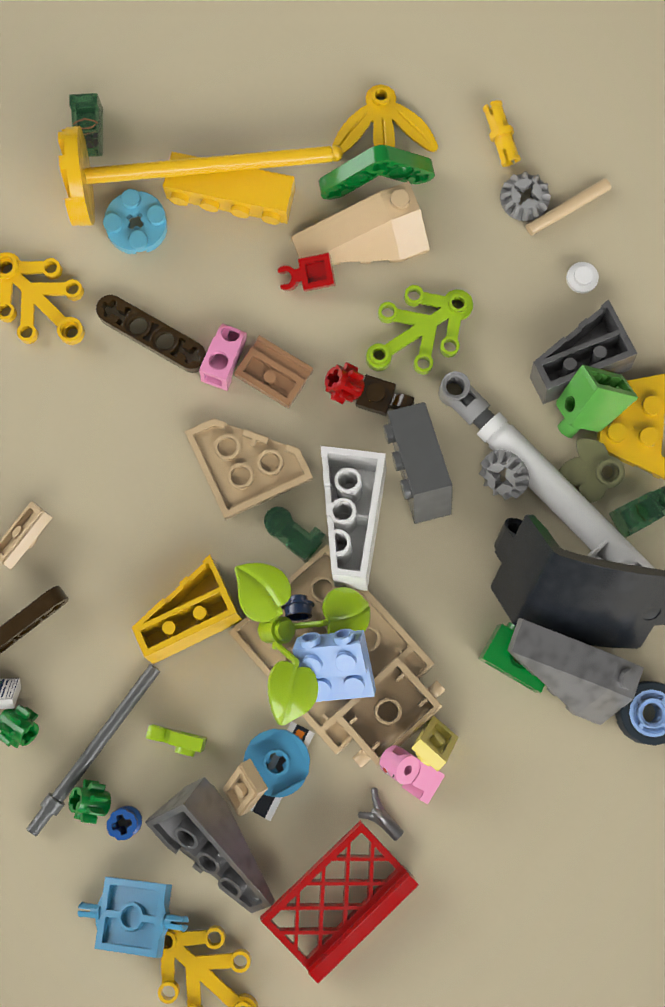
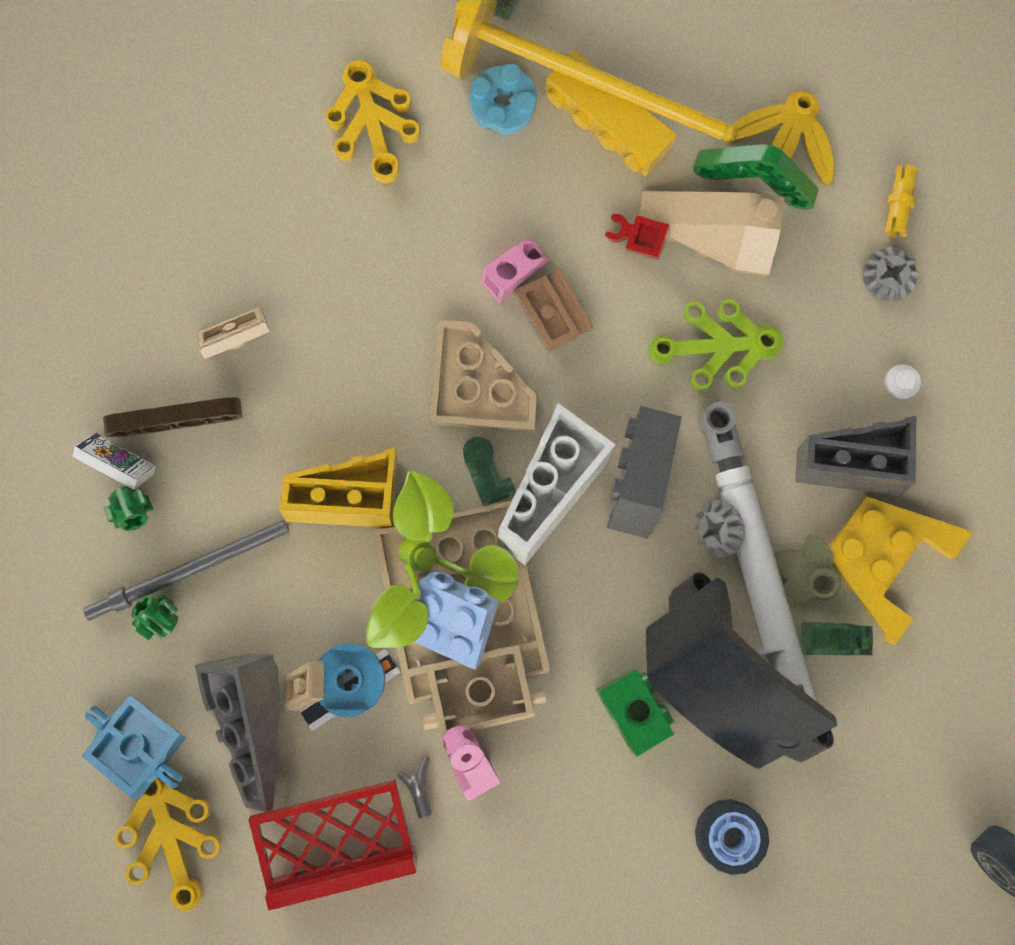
camera: 25 degrees right, 0 degrees up
dark brown beam [96,295,206,373] -> none
blue bush [106,806,142,841] -> none
lime plate [146,724,207,757] -> none
dark blue plate [282,594,315,621] -> none
red gear [325,362,364,404] -> none
dark brown plate [356,374,414,416] -> none
light yellow plate [411,715,458,772] -> none
flat silver wedge [507,618,644,725] -> none
tan bar [526,178,611,236] -> none
bright green torso [556,365,638,438] -> none

